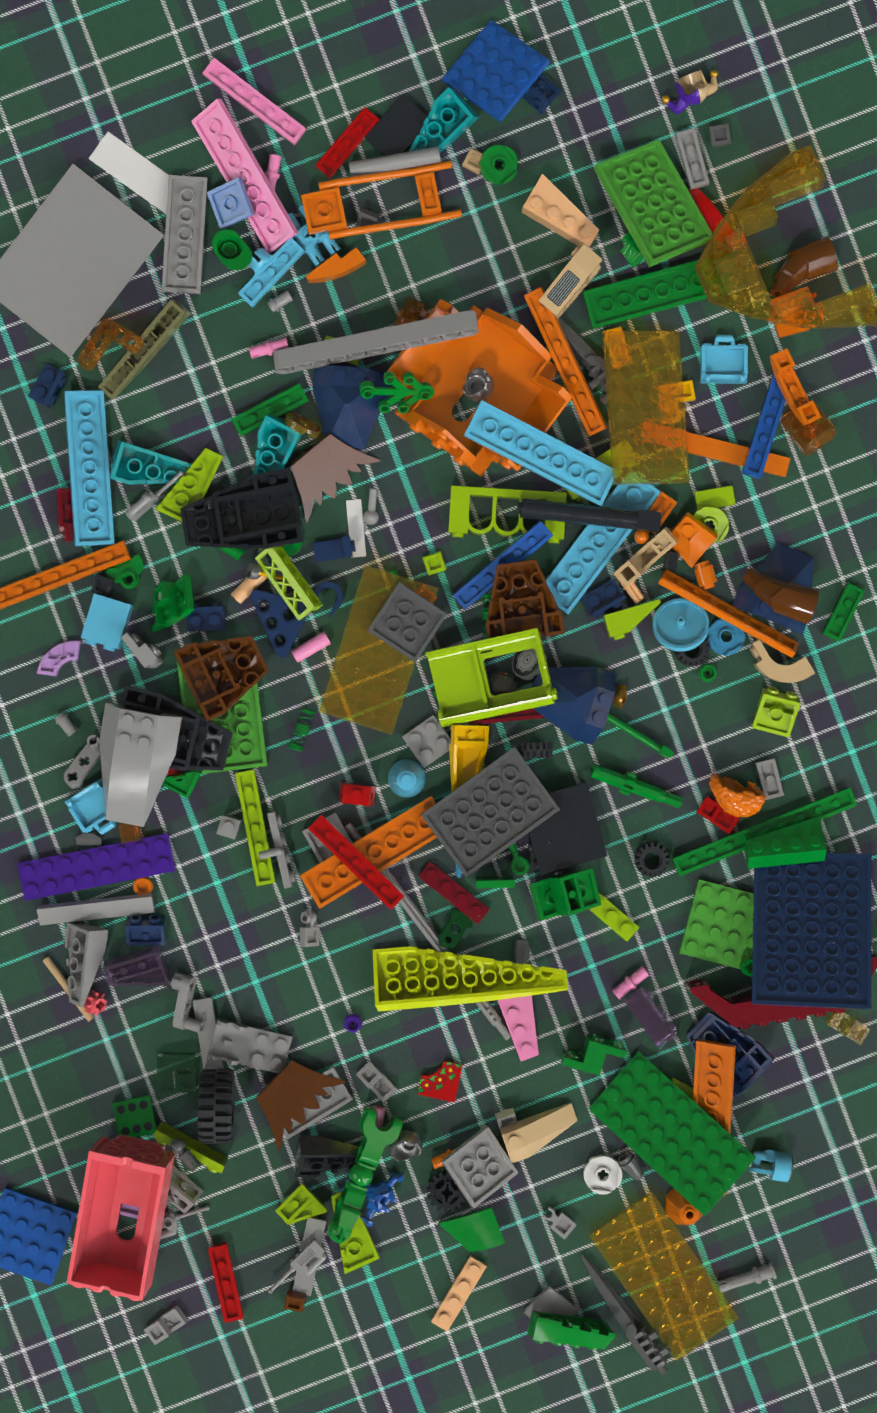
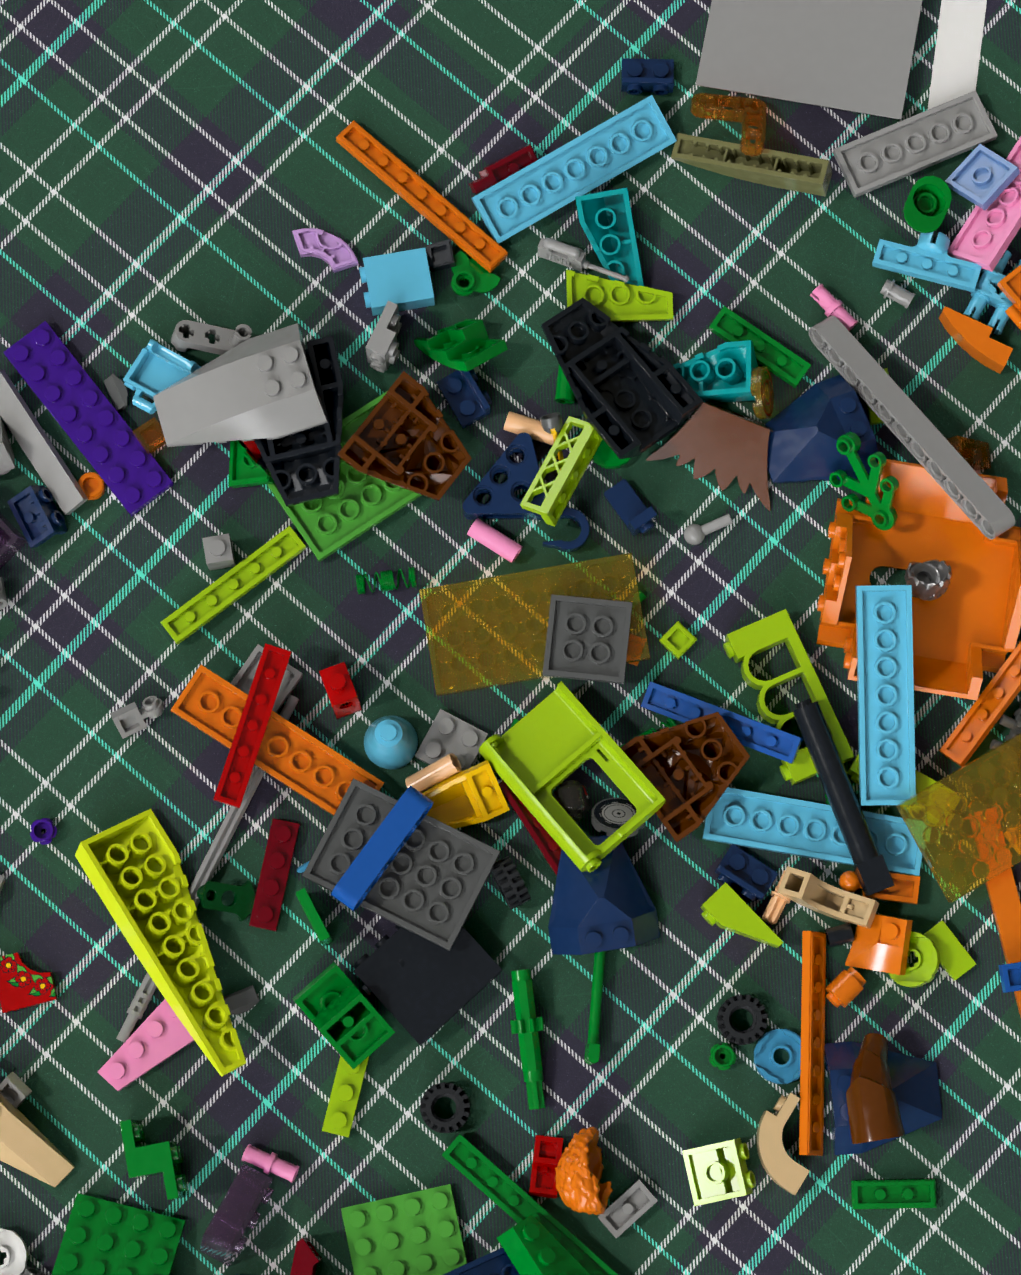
camera: 60 degrees right, 10 degrees down
light grey pin [55,712,78,737] -> none
light grey plate [259,811,295,889] -> none
white sticker [346,499,366,558] -> none
green plate [508,843,530,876] -> none
pearl gold piece [612,685,627,709] -> none
medium azure piece [653,598,709,651] -> none
none -> blue beam [331,786,434,911]
none -> light nougat piece [405,753,462,793]

